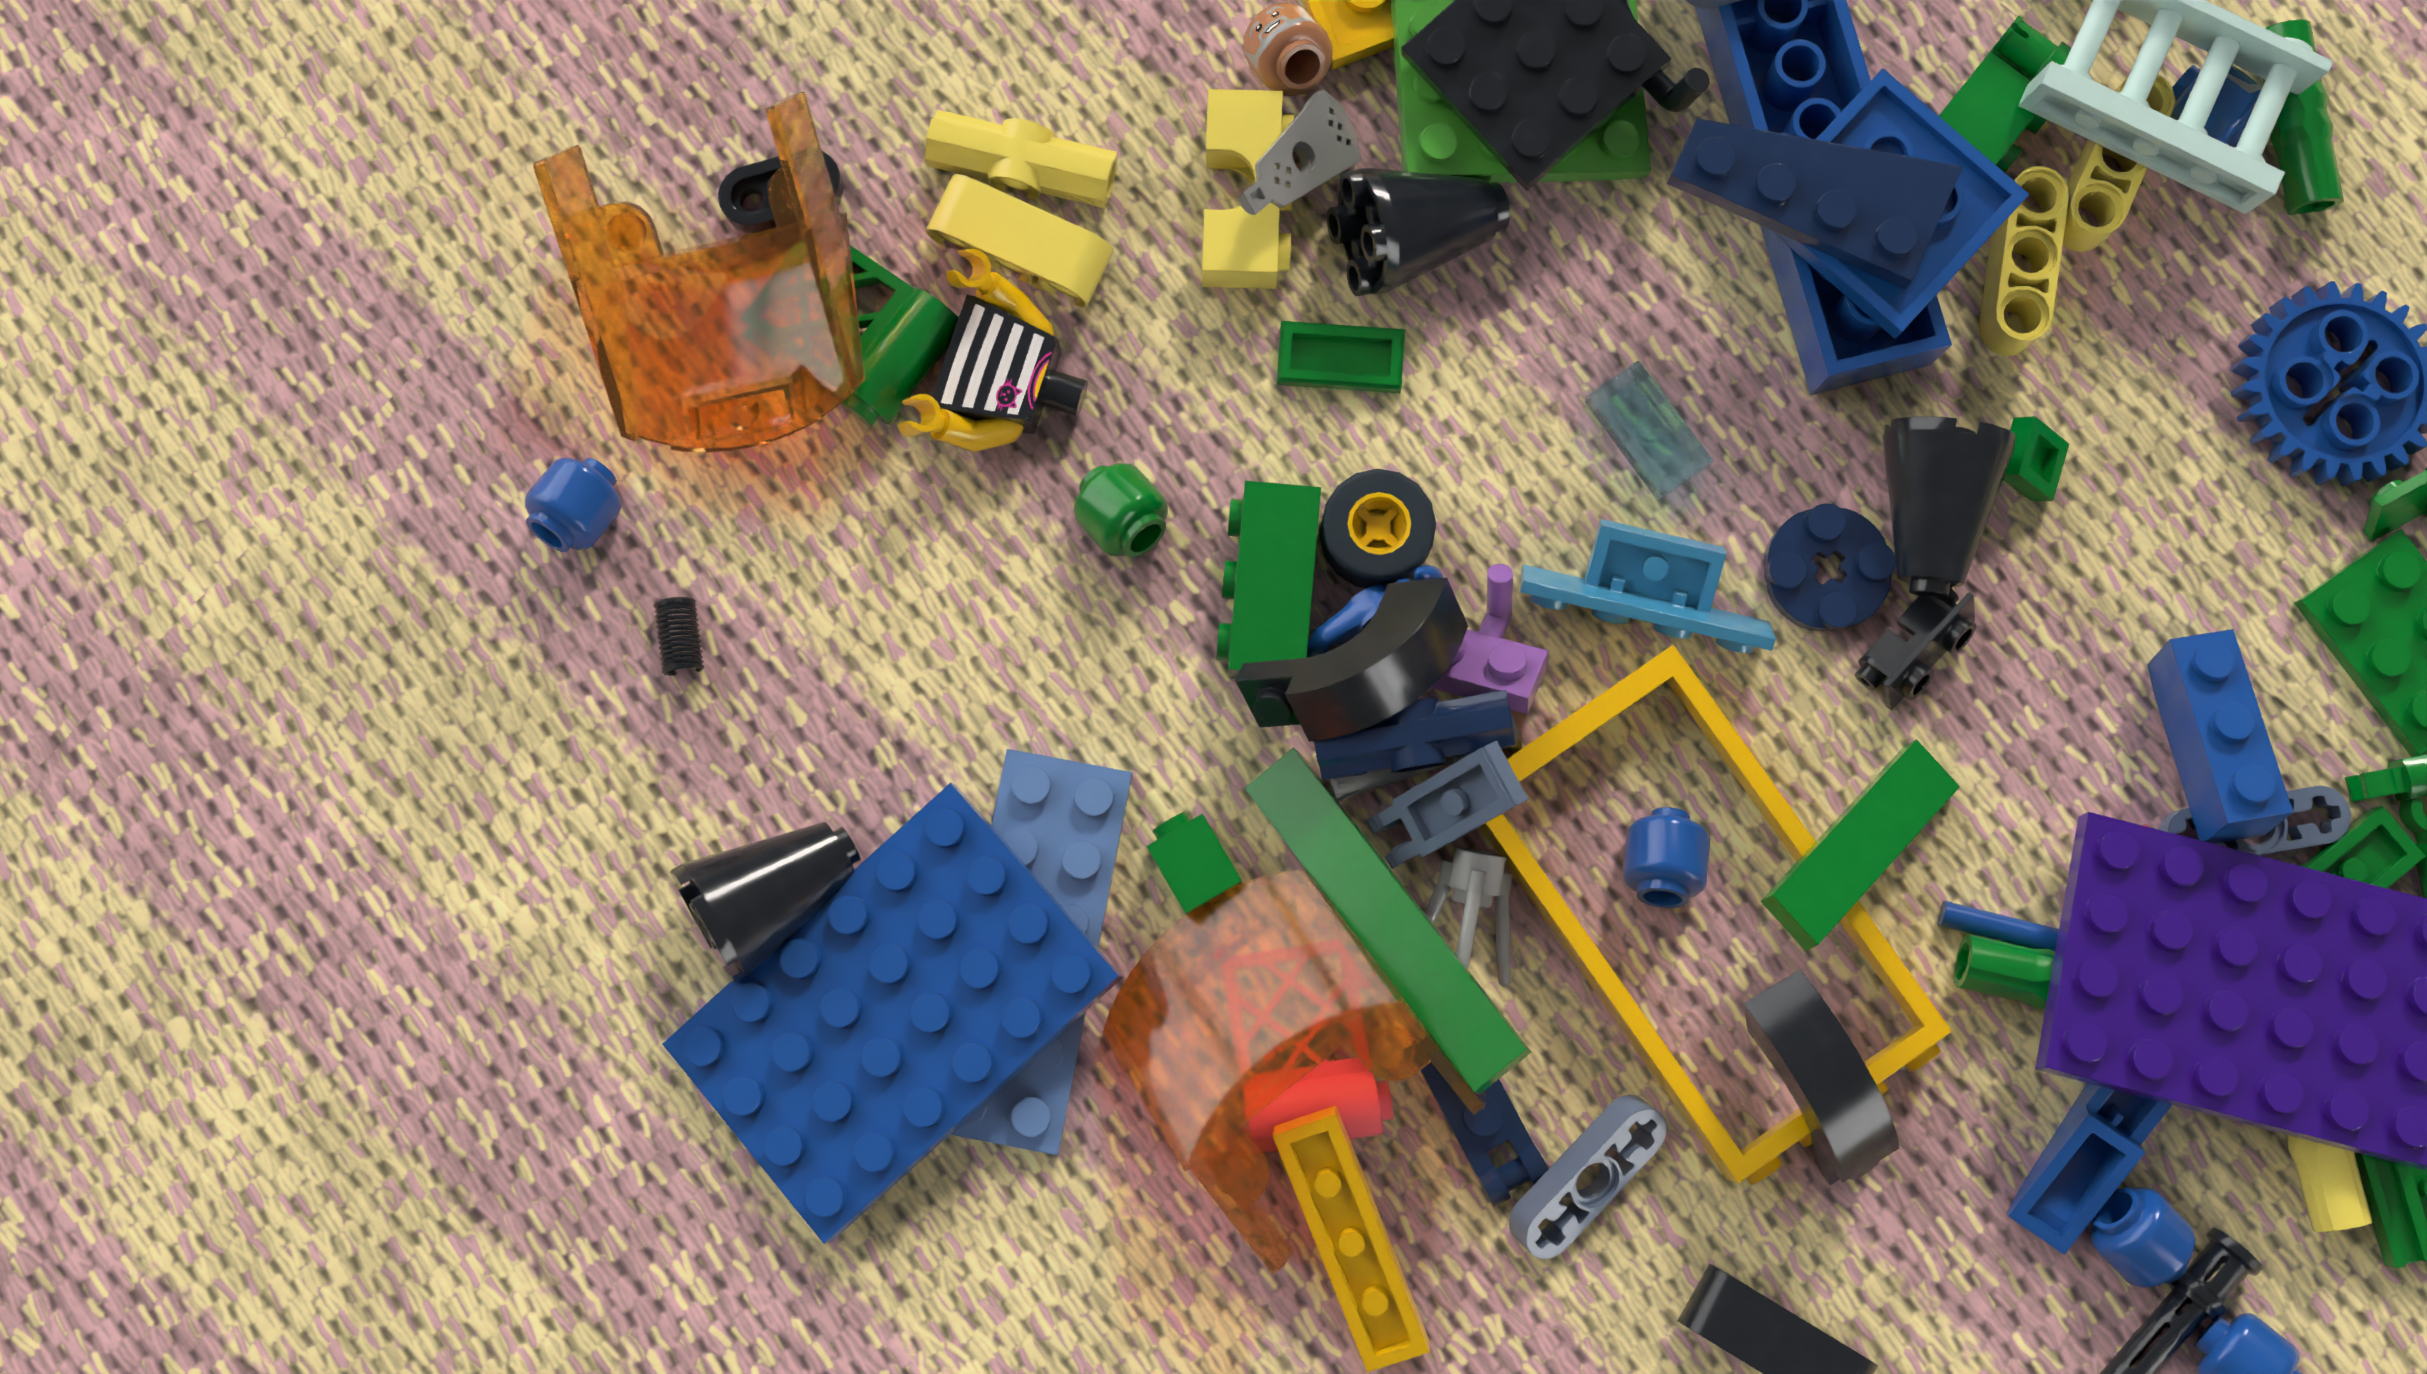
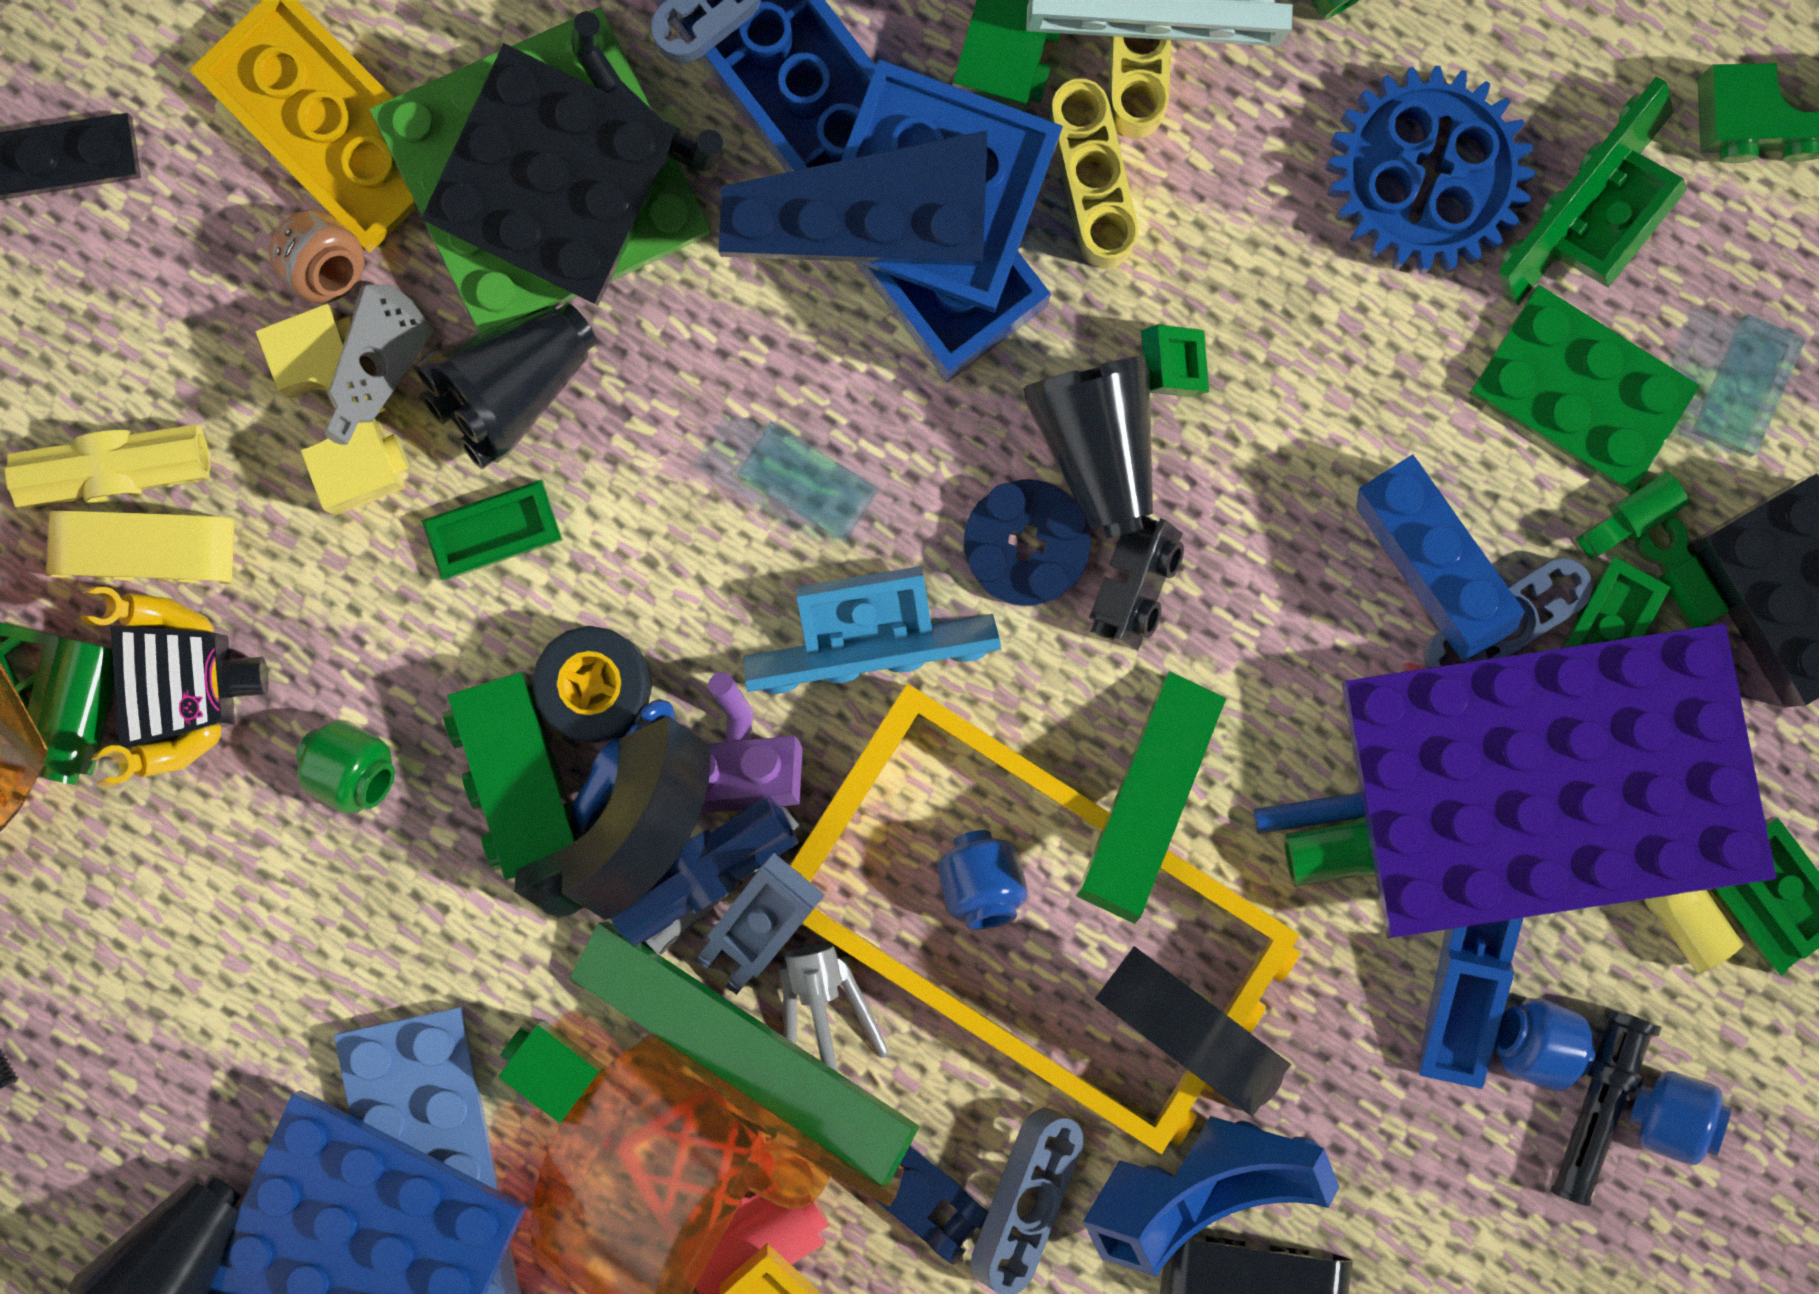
camera: 25 degrees left, 5 degrees up
none -> blue arch [1083,1116,1340,1277]

